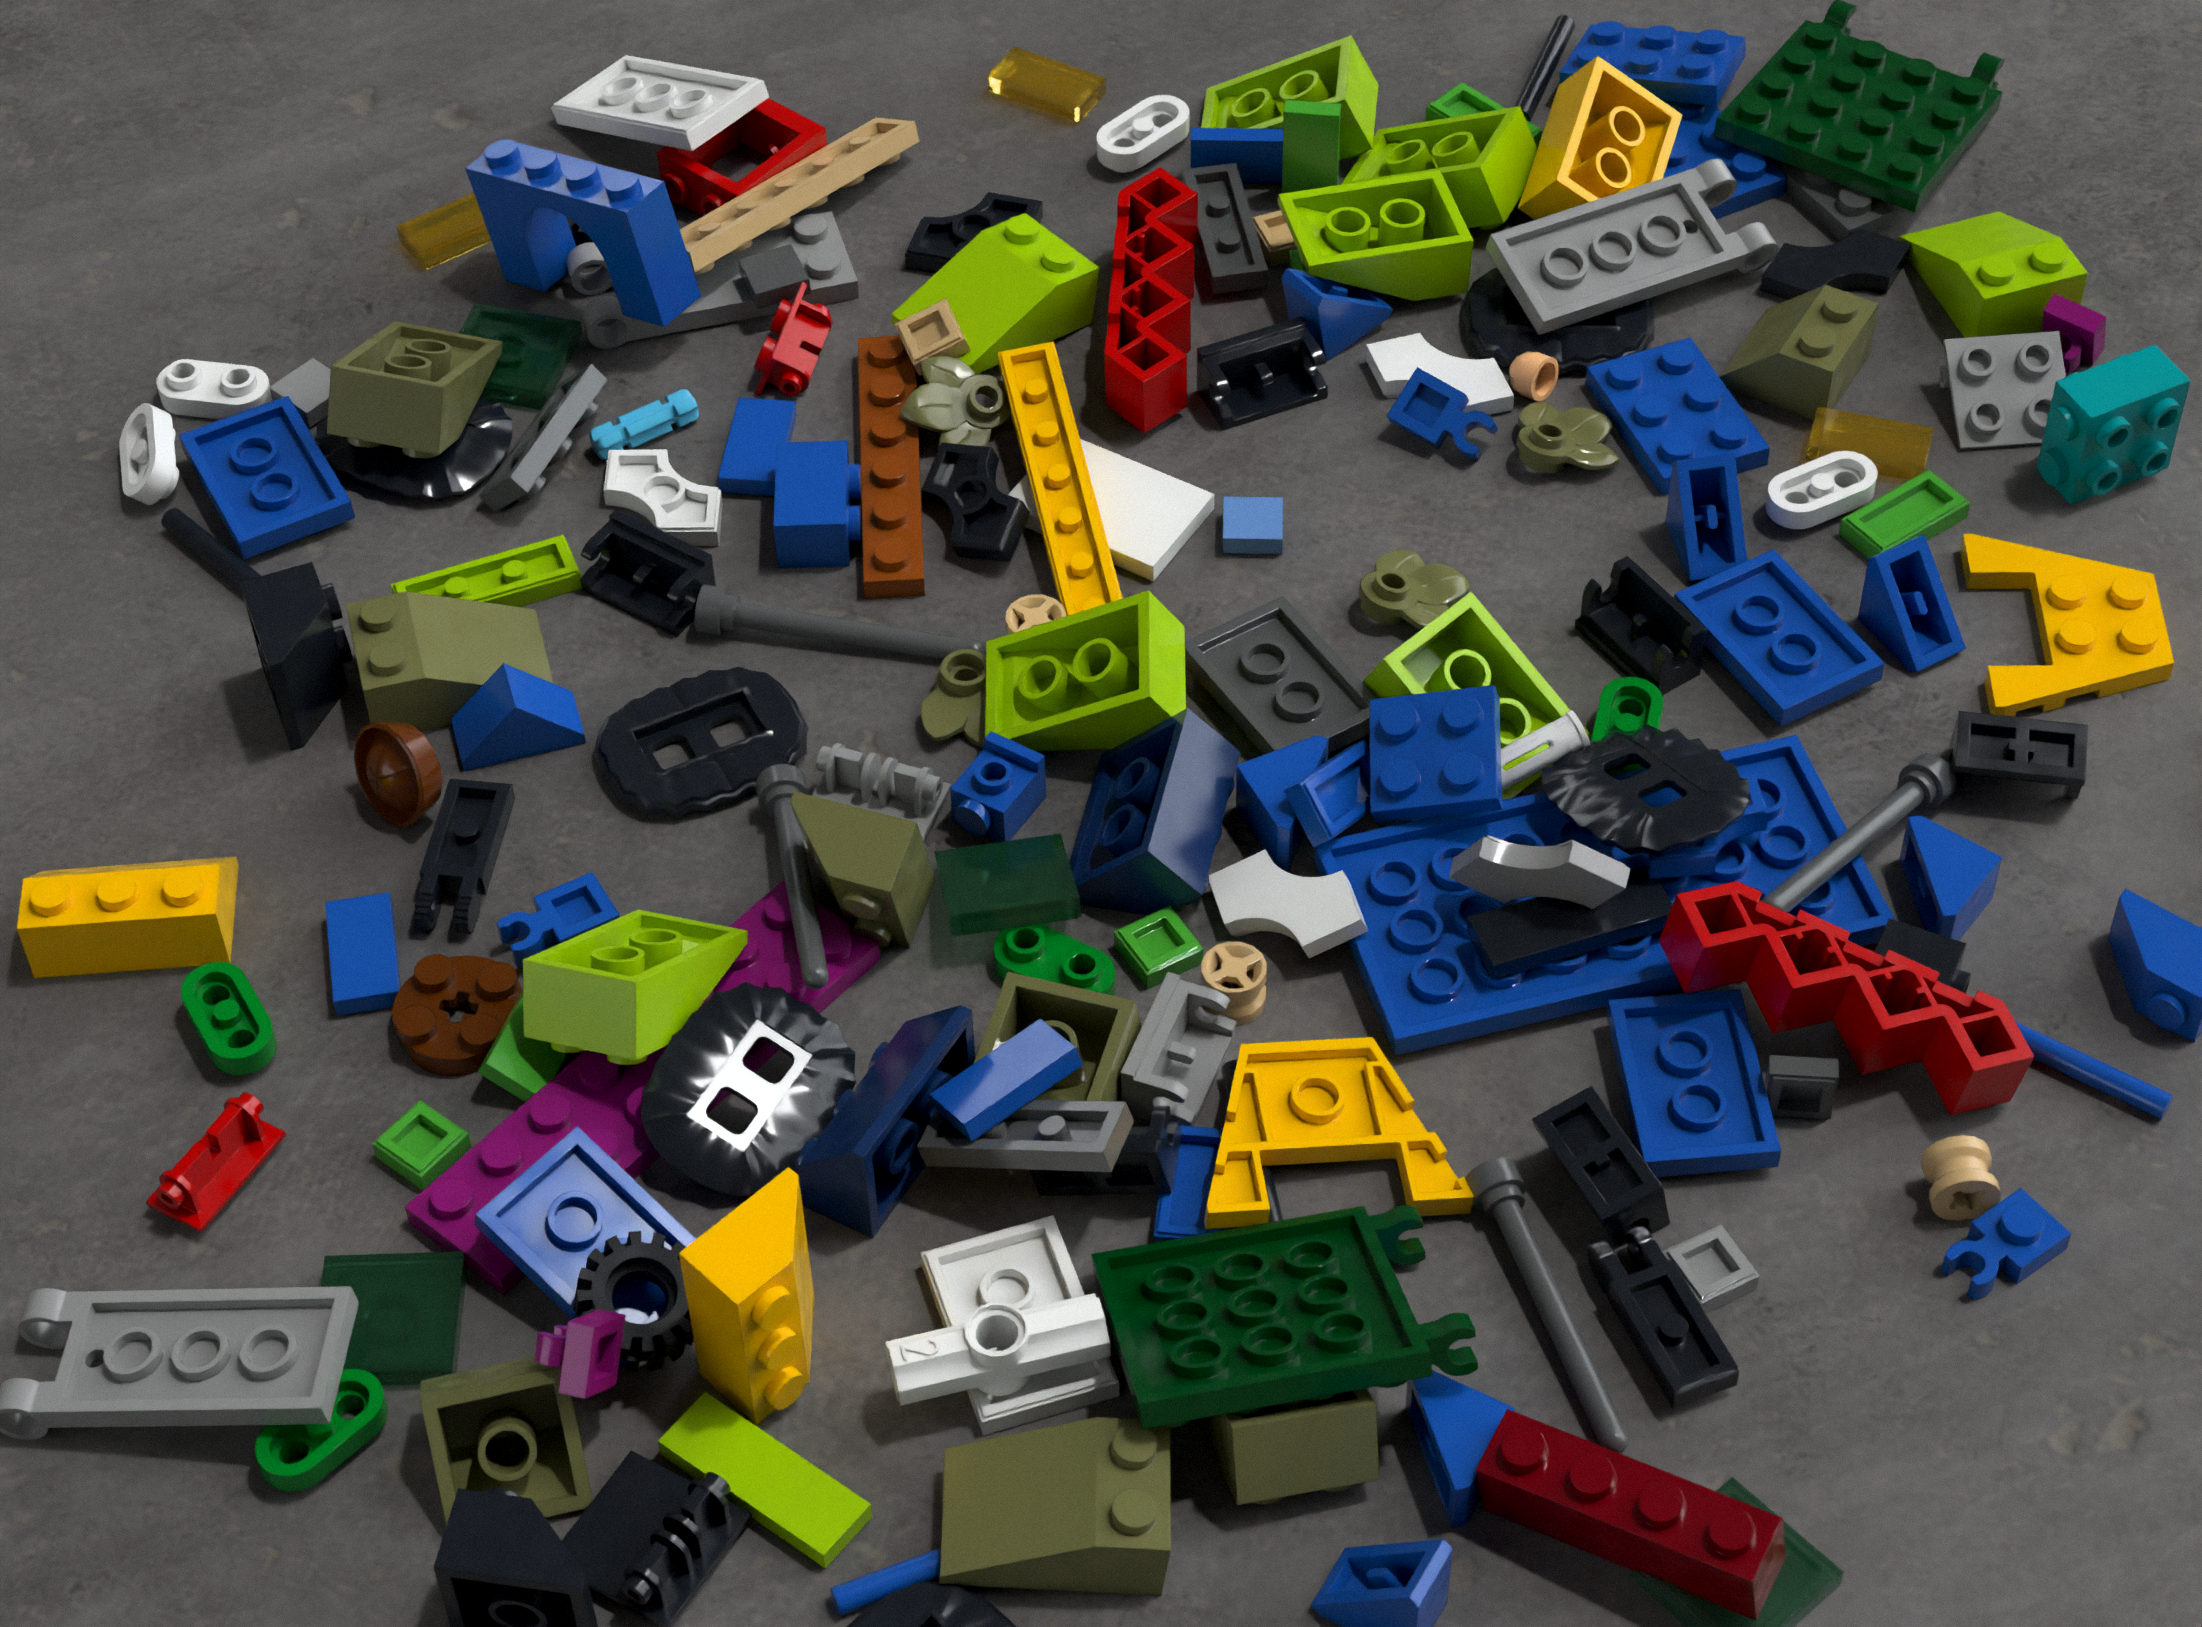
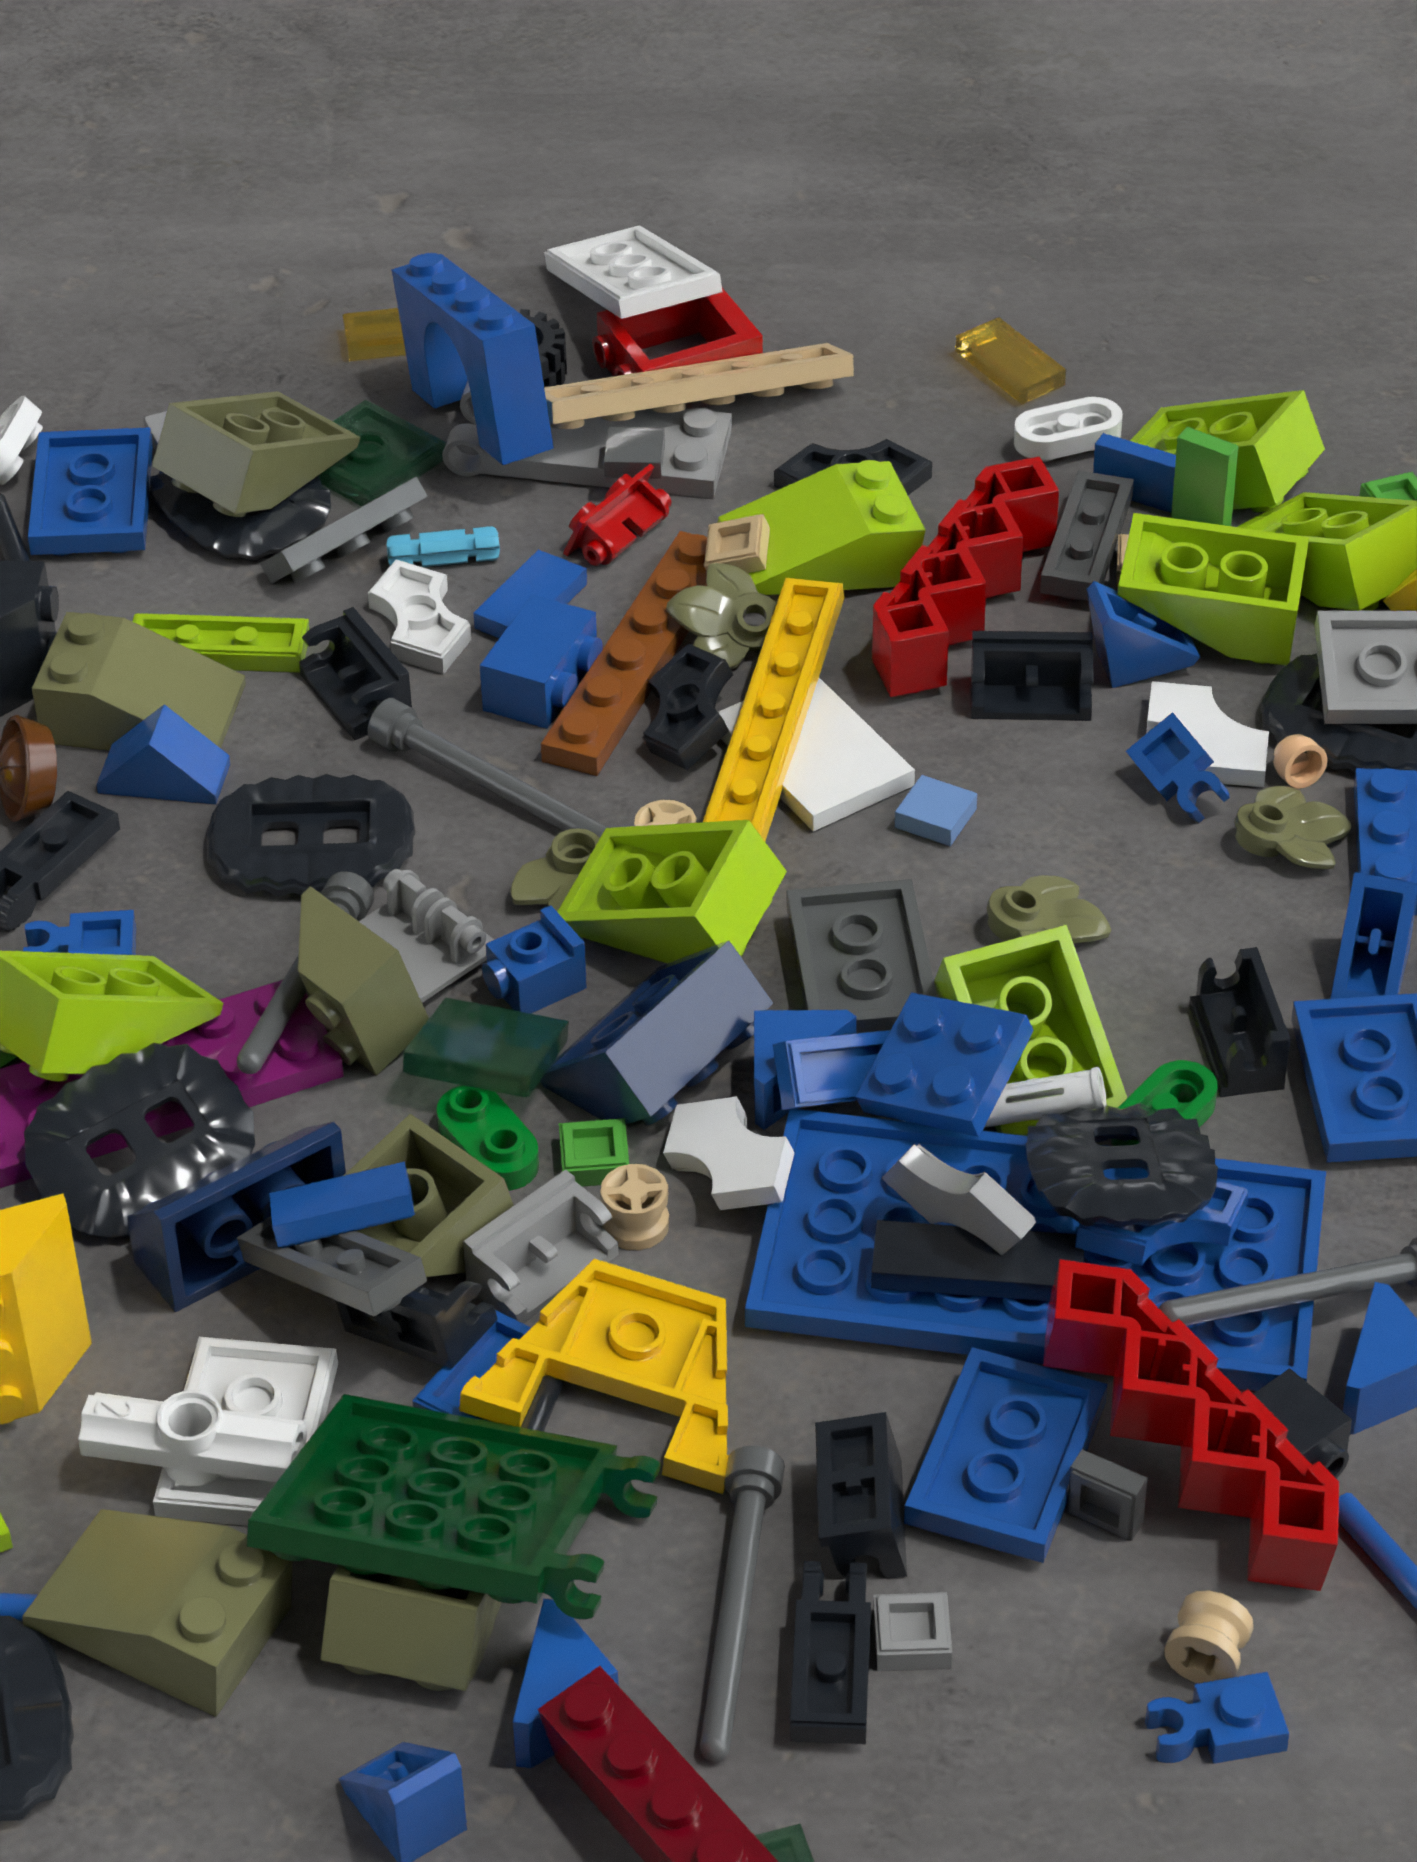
camera: 25 degrees right, 5 degrees down
white plate [156,359,272,420] -> none

